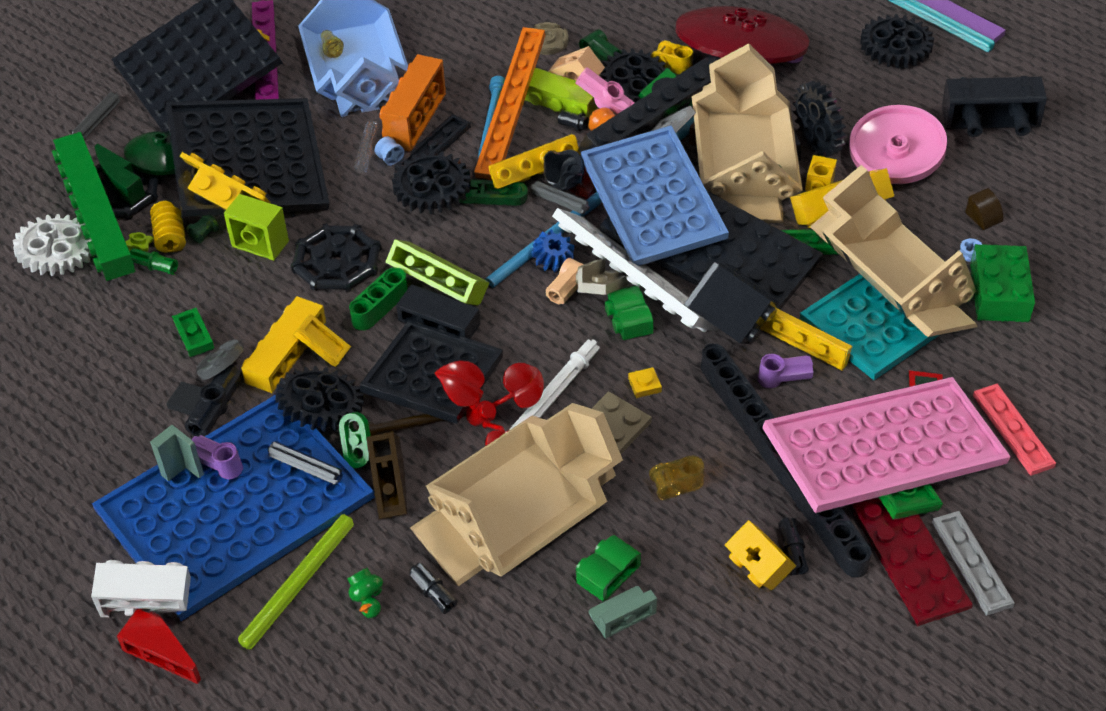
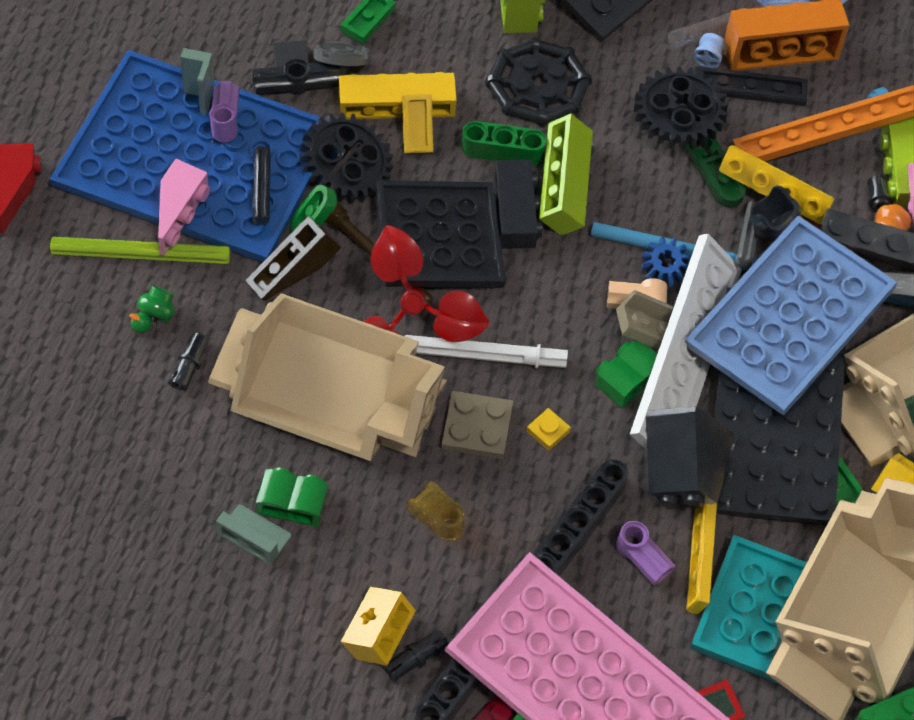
camera: 55 degrees right, 10 degrees up
white wedge [91,560,191,617] -> none
none -> bright pink slope [158,159,210,255]

